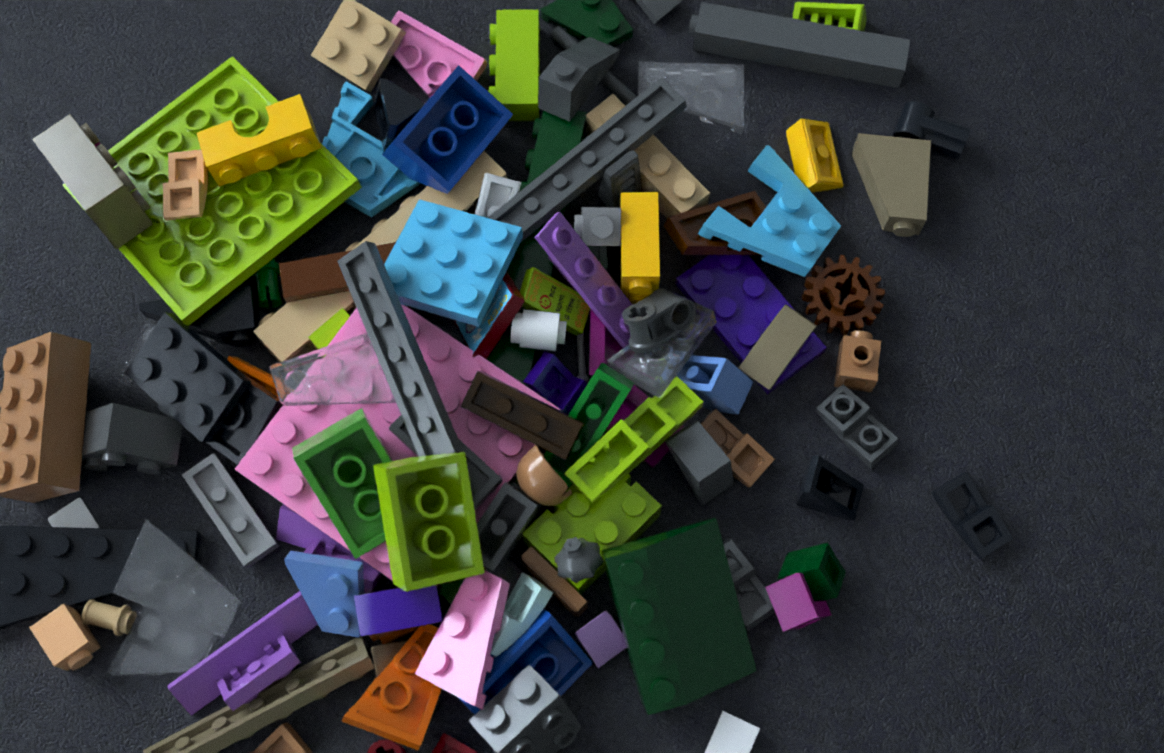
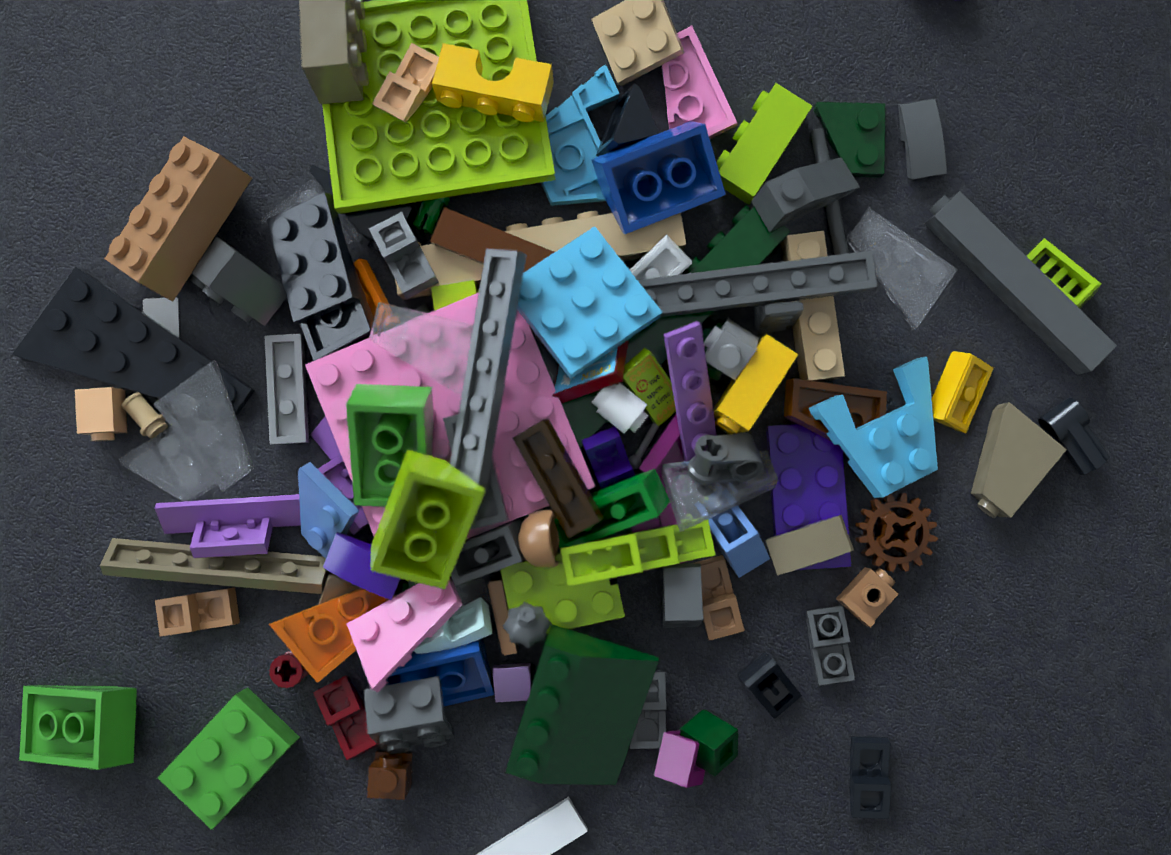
camera: 30 degrees right, 15 degrees up
none -> dark grey slope [369,212,439,299]

